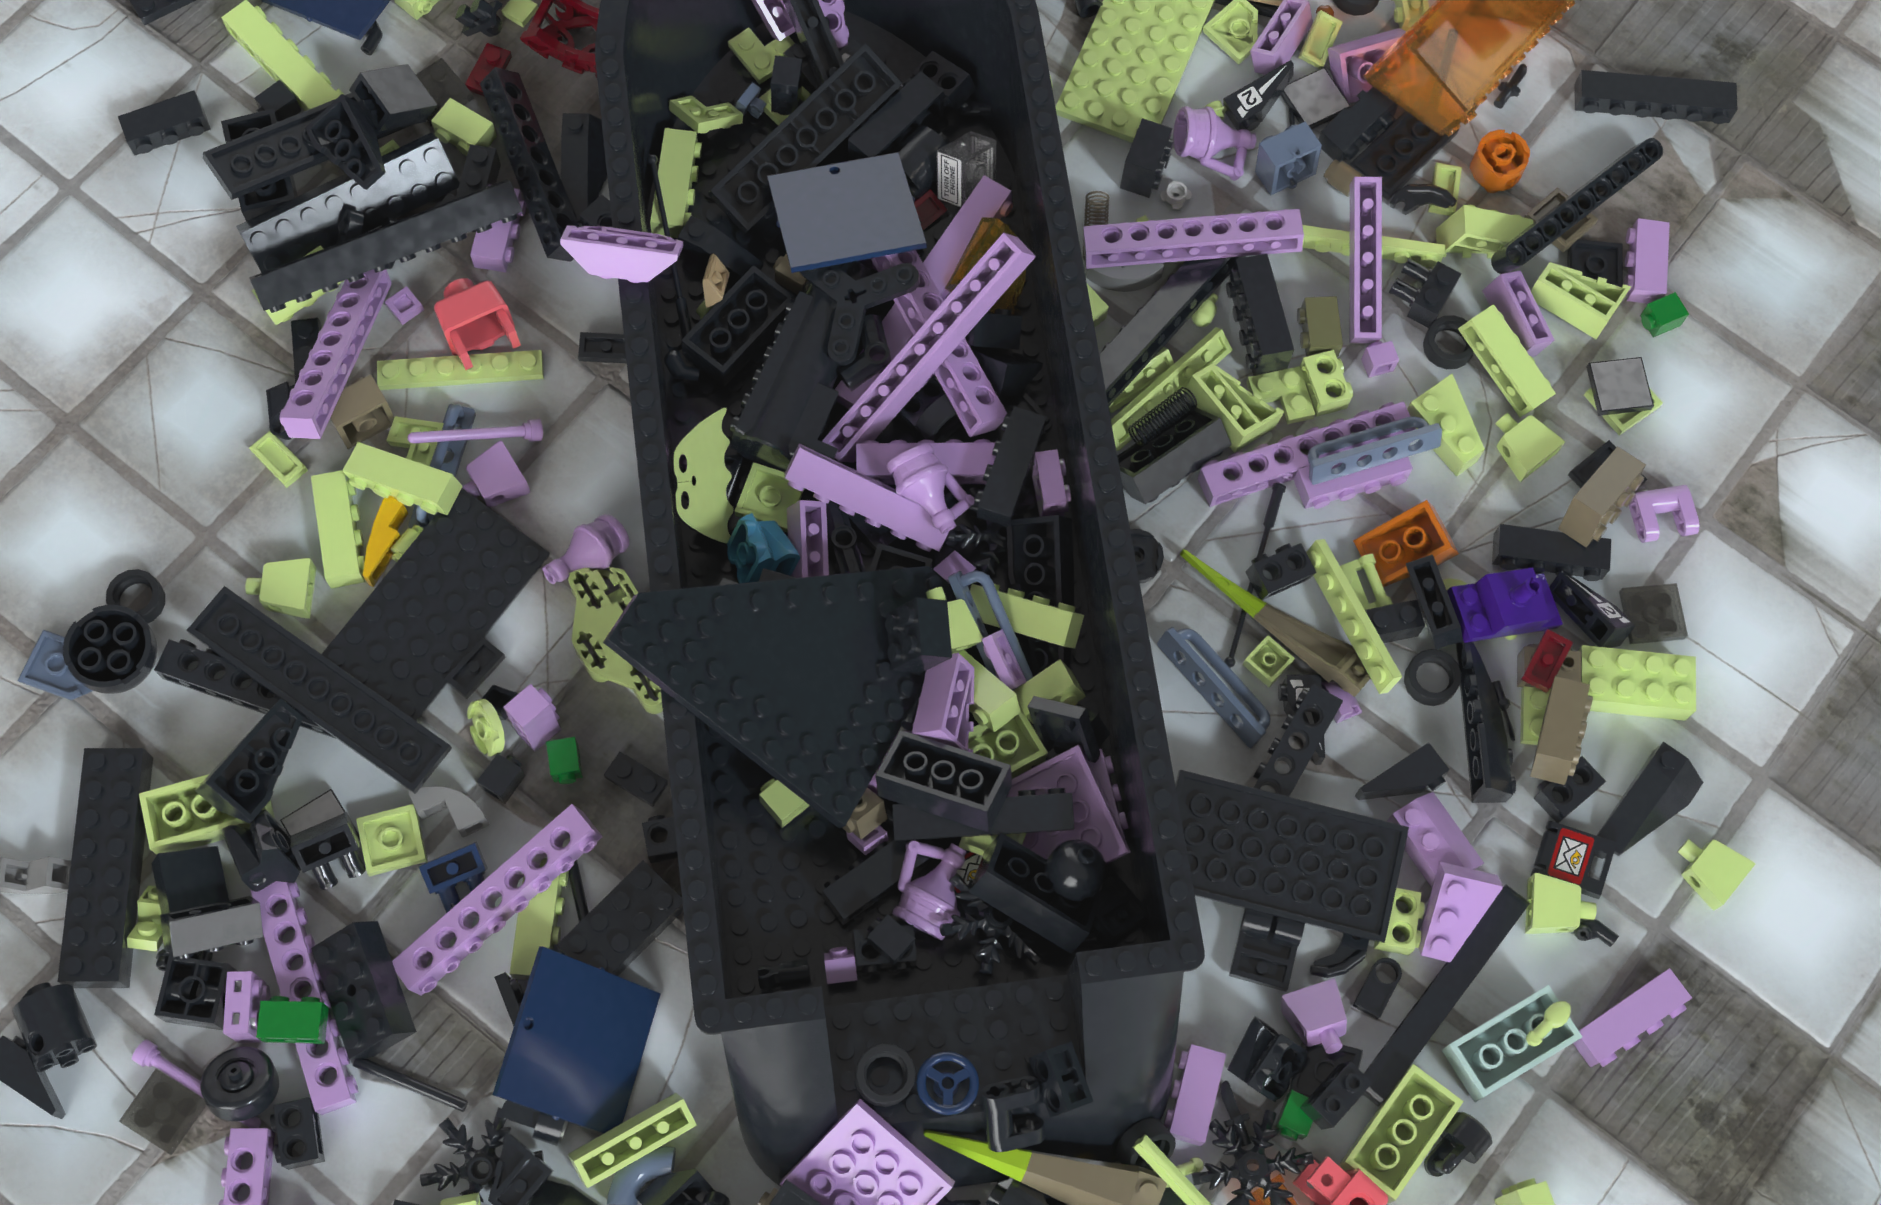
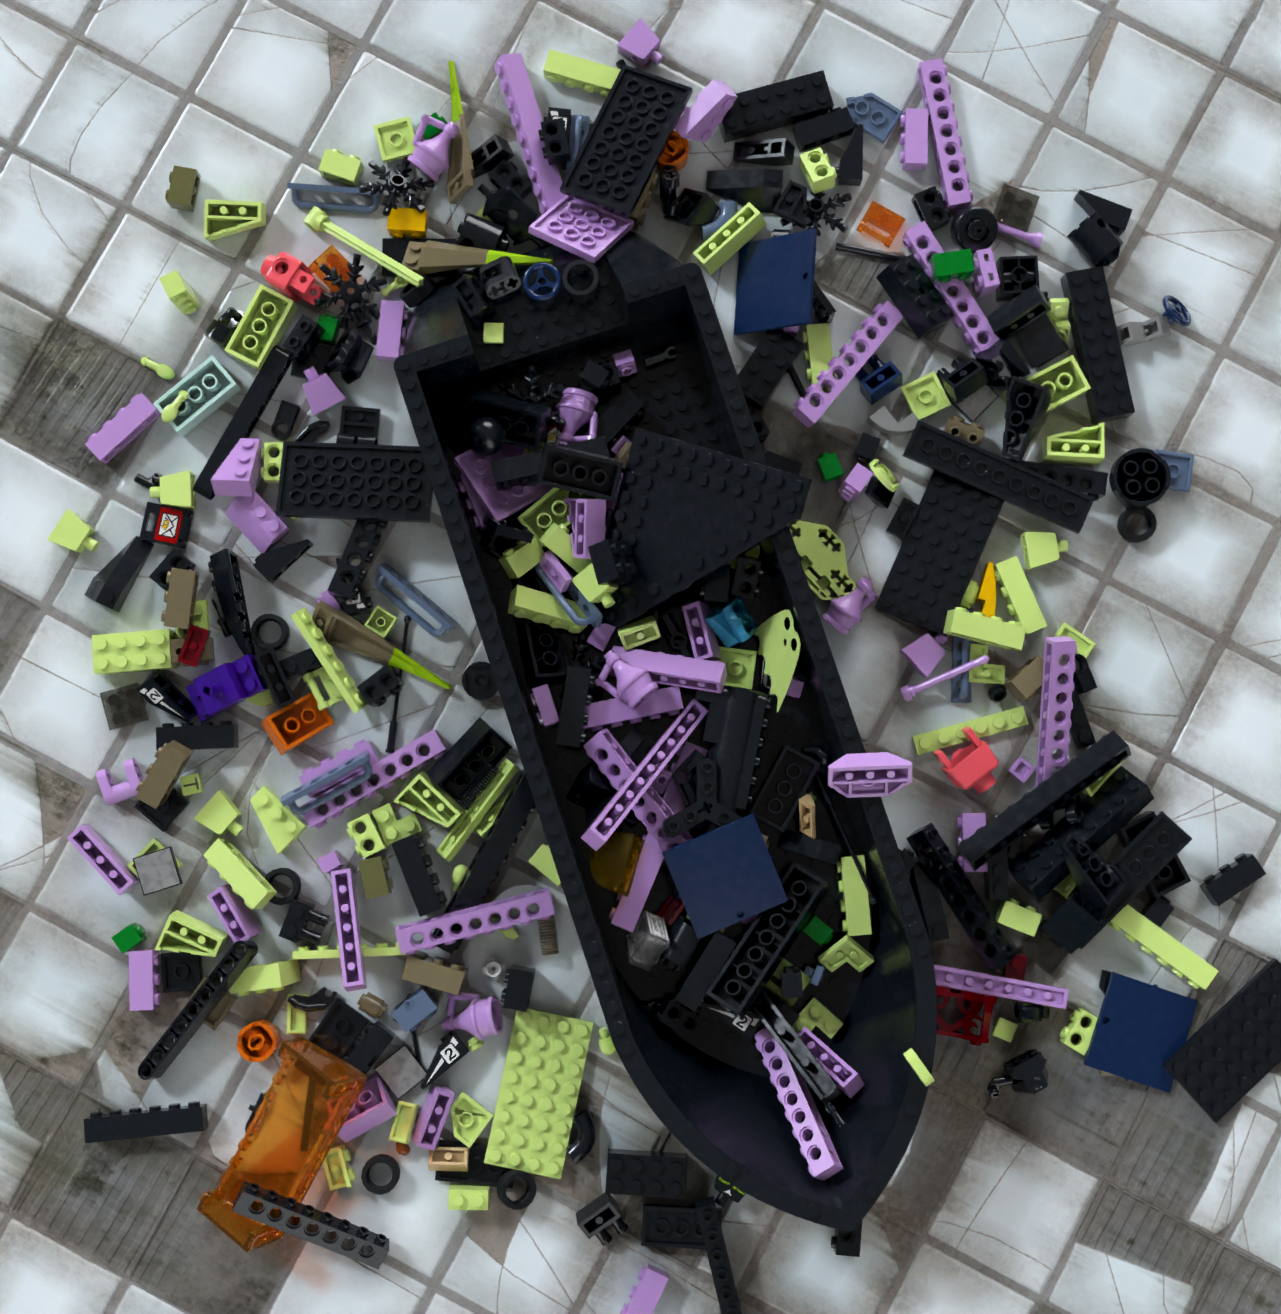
camera: 170 degrees right, 15 degrees up
none -> lavender brick [67,824,139,895]
none -> yellowish green piece [141,357,175,380]
none -> yellowish green tile [180,773,204,796]
none -> dark tan brick [401,950,468,996]
none -> yellowish green tile [483,323,504,344]
none -> yellowish green slope [617,615,661,651]
none -> green brick [803,914,833,946]
none -> clear orange plate [856,201,905,248]
none -> lavender plate [934,964,1069,1009]
none -> dark tan brick [943,415,986,447]
none -> black plate [988,684,1007,702]
none -> yellowish green wedge [1042,422,1105,466]

